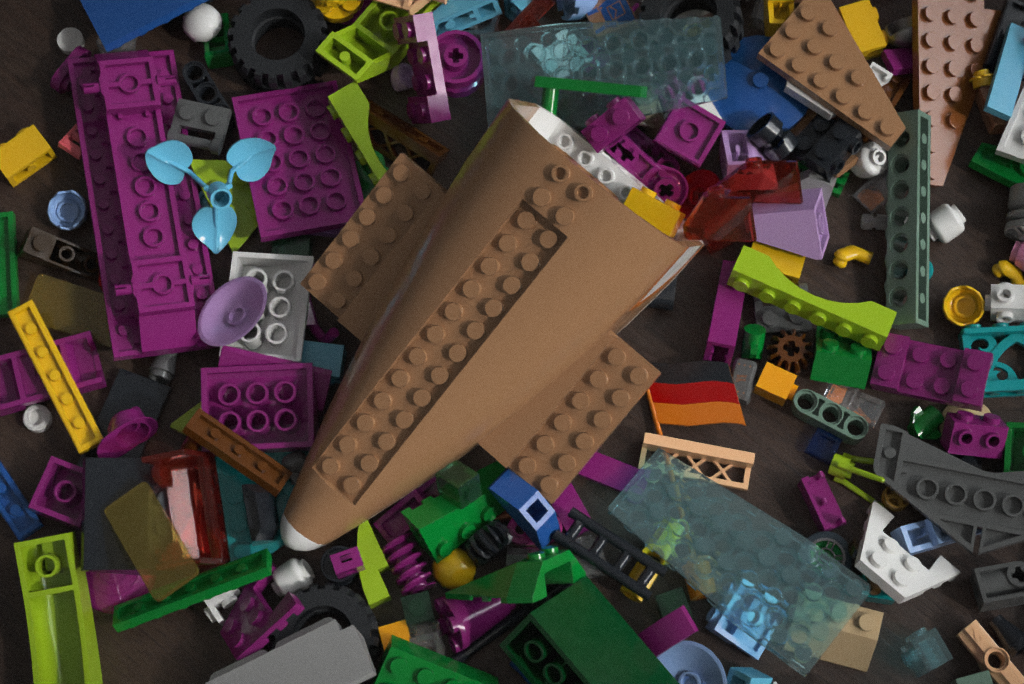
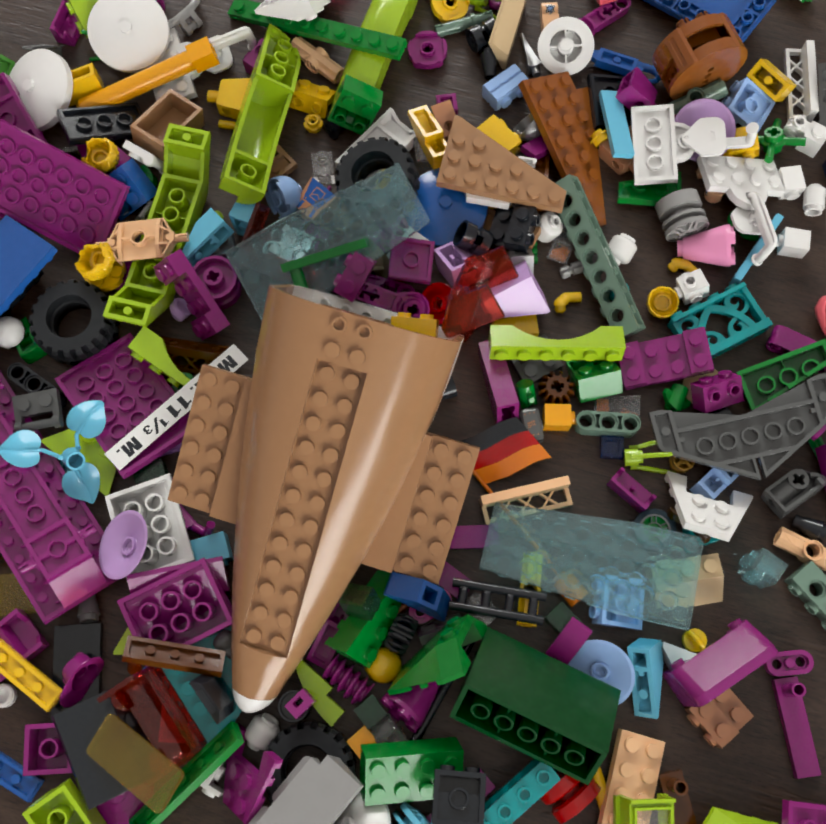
camera: 25 degrees left, 0 degrees up
none -> white sticker [104,344,249,471]

